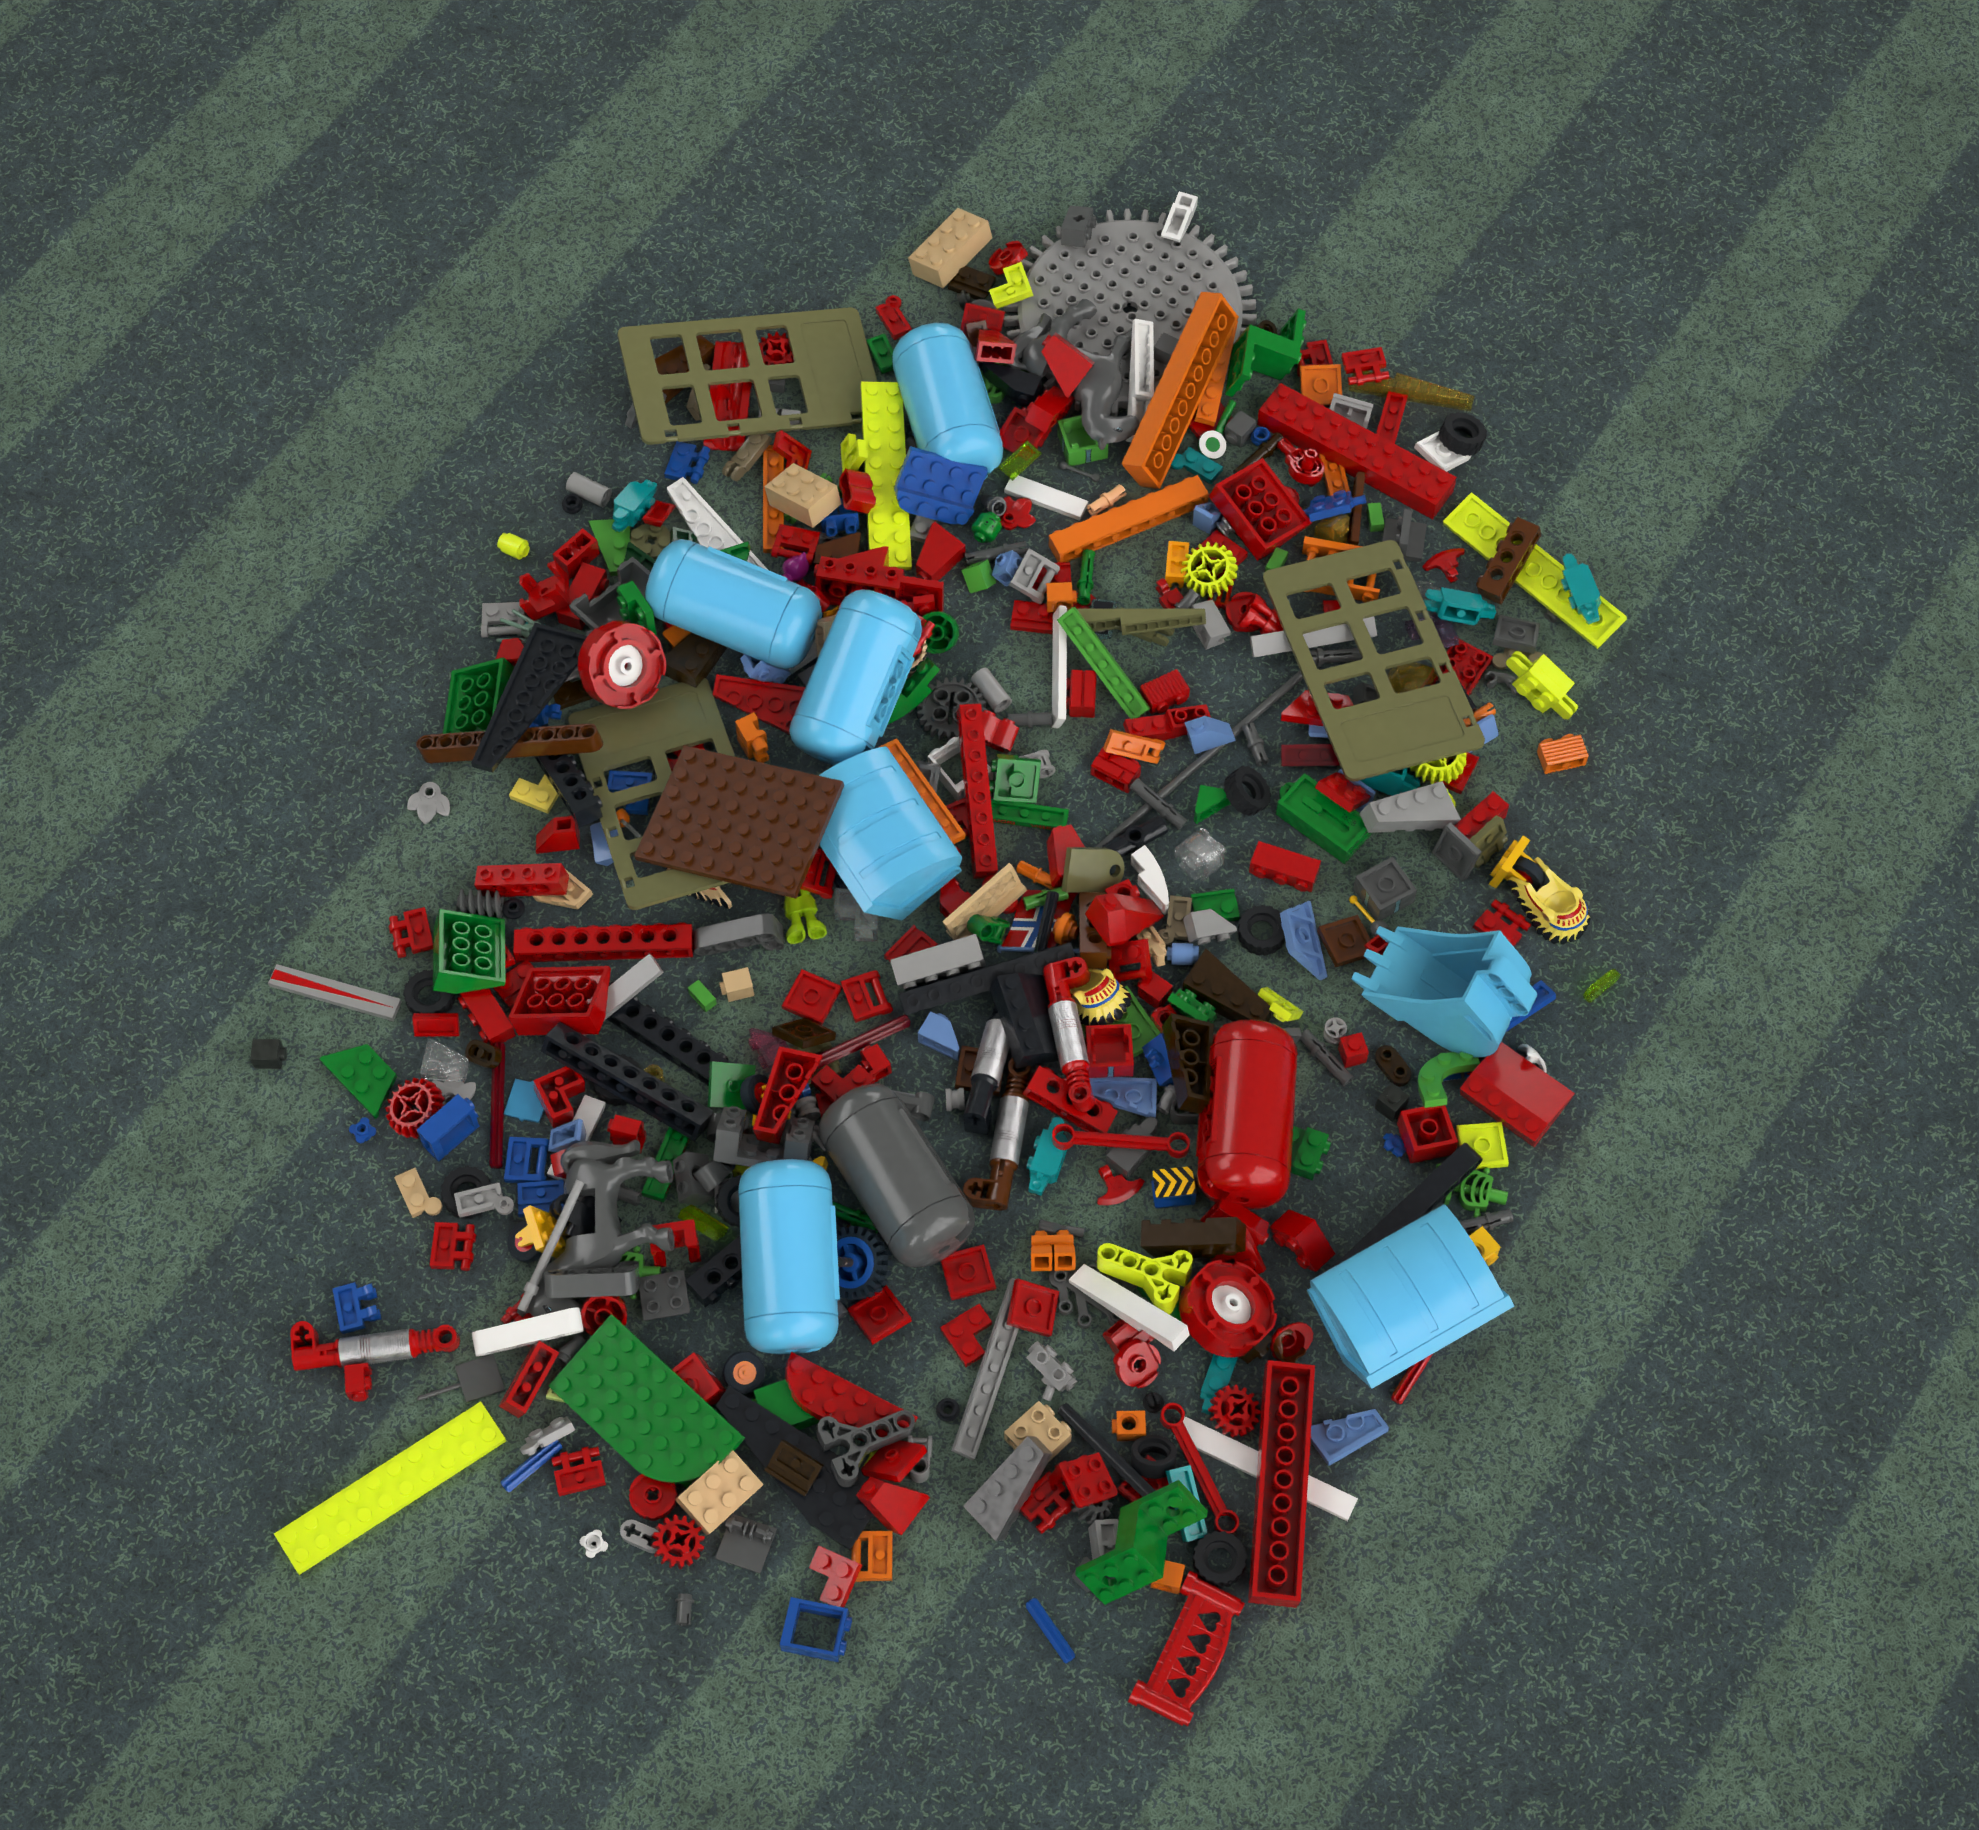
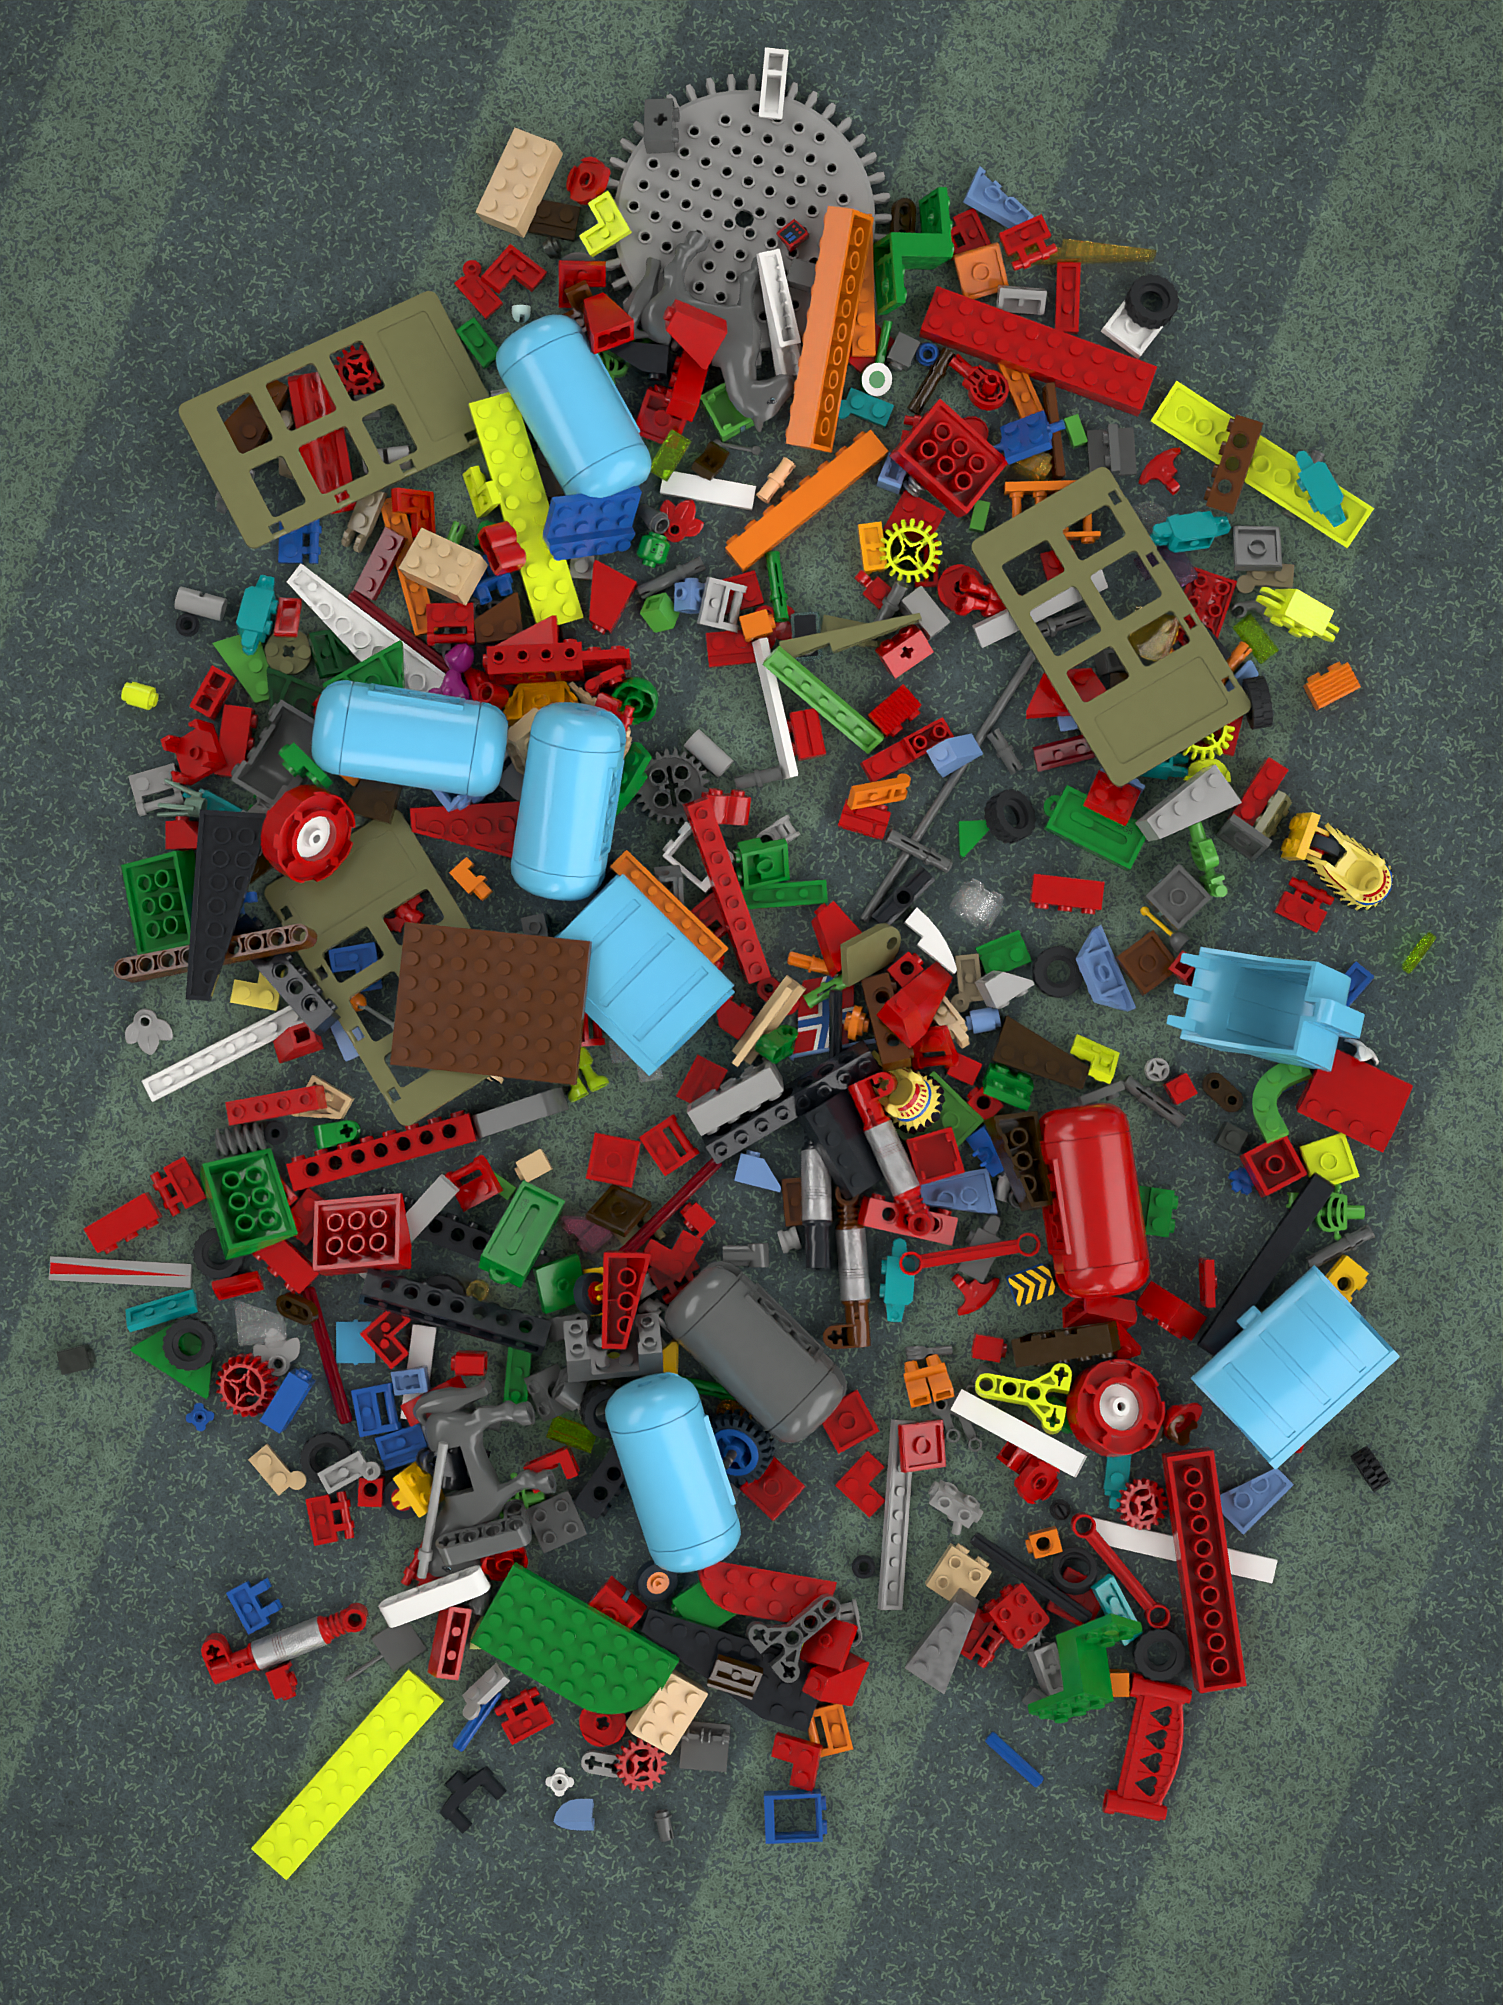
camera: 15 degrees left, 25 degrees up
none -> red brick [84,1192,163,1254]
none -> teal plate [125,1289,198,1332]
none -> white tile [142,1002,316,1102]
none -> black tyre [162,1317,218,1371]
none -> green piece [313,1120,361,1150]
none -> dark red axle [347,590,464,678]
none -> plate [354,527,408,601]
none -> red brick [358,1476,385,1507]
none -> black connector [439,1766,506,1834]
none -> red plate [444,1155,503,1212]
none -> green piece [478,1180,565,1288]
none -> red plate [481,244,547,294]
none -> medium blue brick [554,1799,594,1830]
none -> dark brown bracket [691,441,730,481]
none -> slope [776,219,809,252]
none -> brick [875,624,934,679]
none -> medium blue wing [963,166,1033,228]
none -> red brick [970,1333,1007,1363]
none -> bright green torso [1188,821,1227,897]
none -> red plate [1198,1257,1217,1308]
none -> clear neon green tile [1232,613,1279,664]
none -> black tyre [1242,675,1273,730]
none -> black tyre [1350,1446,1390,1492]

